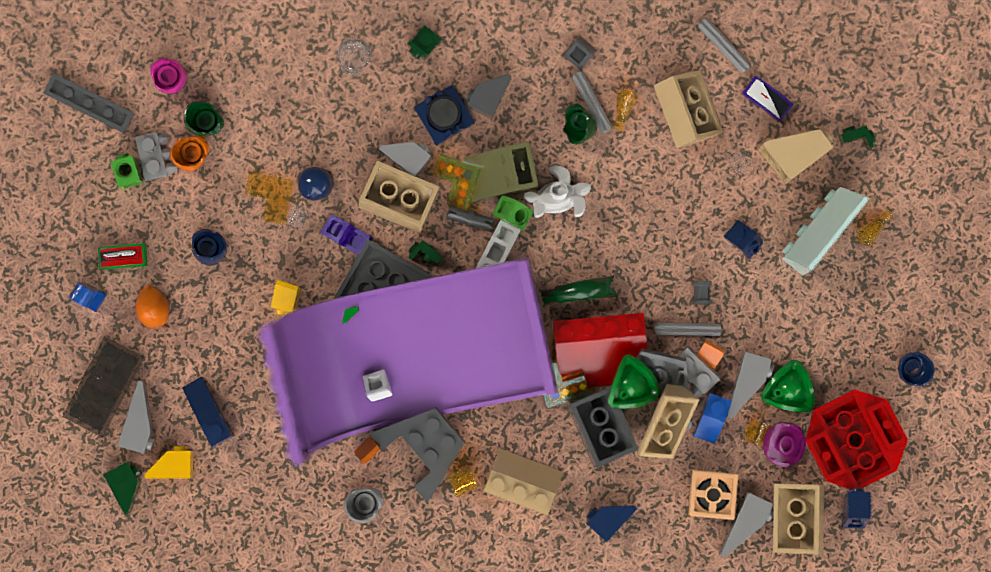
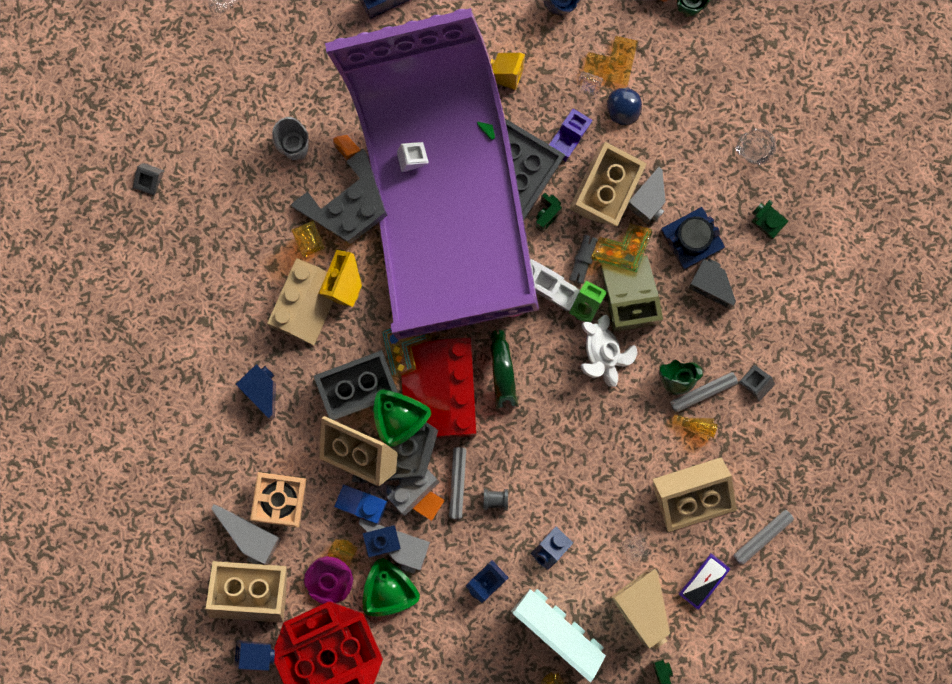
camera: 90 degrees right, 5 degrees down
none -> yellow slope [319,250,362,307]
none -> dark blue bracket [363,525,401,558]
none -> dark blue bracket [466,560,509,603]

